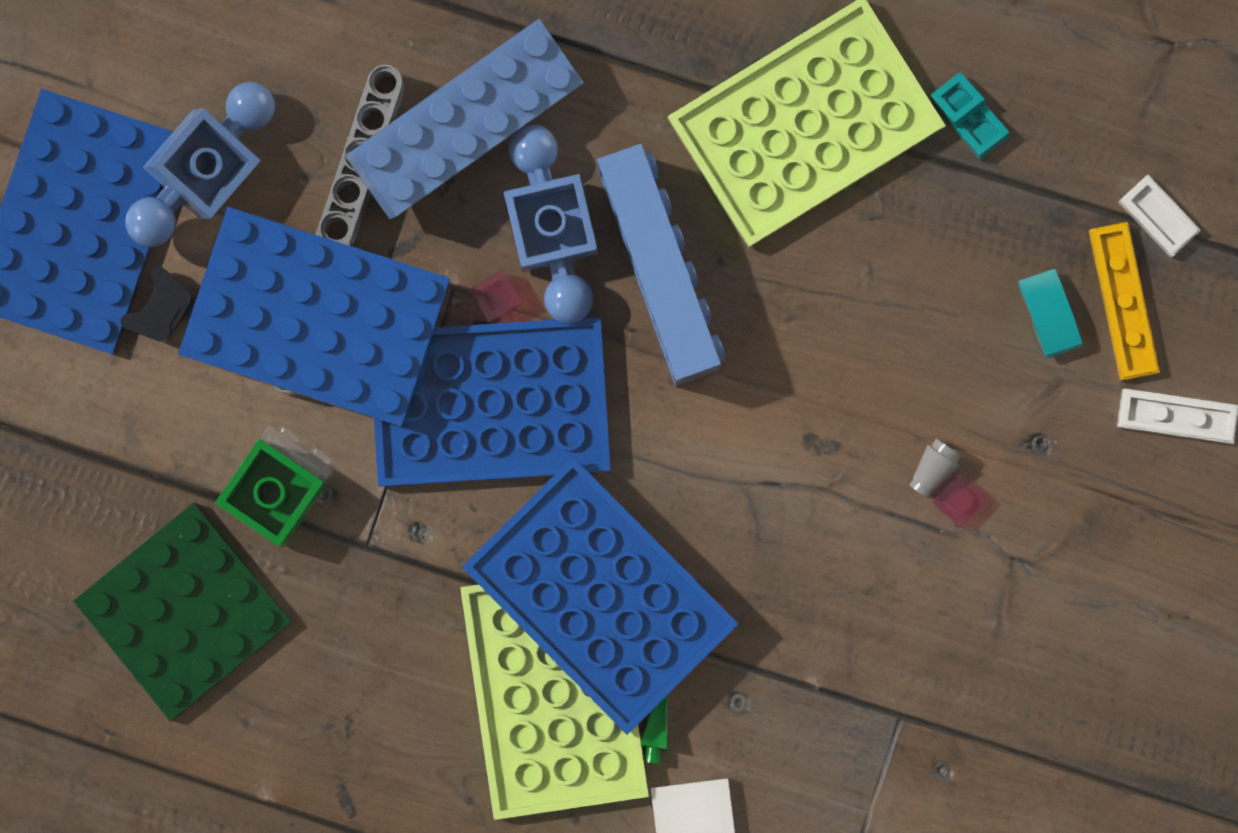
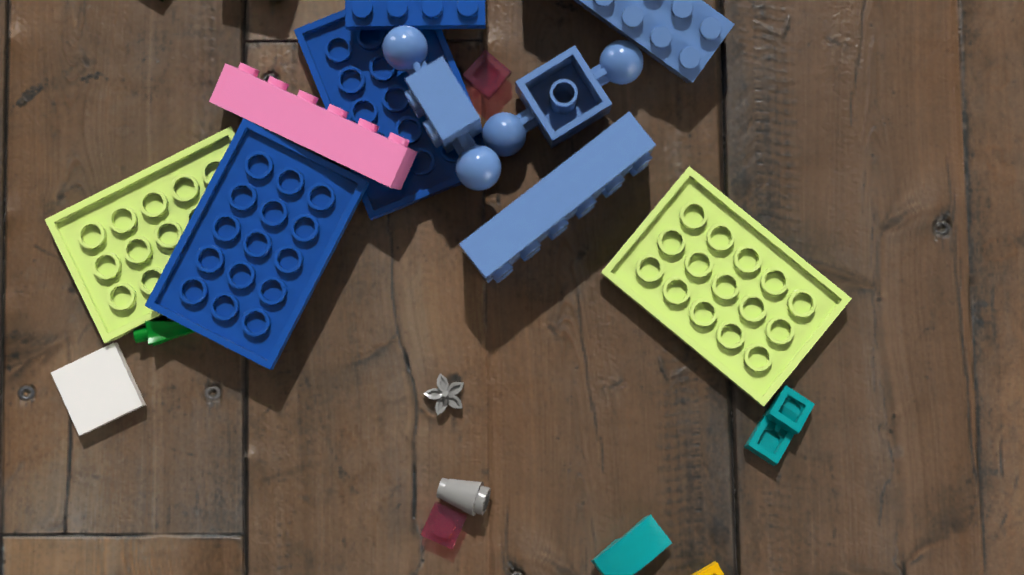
camera: 75 degrees right, 0 degrees up
none -> bright pink brick [209,62,418,190]
none -> medium blue brick [382,25,501,191]
none -> light grey plant [423,374,464,415]

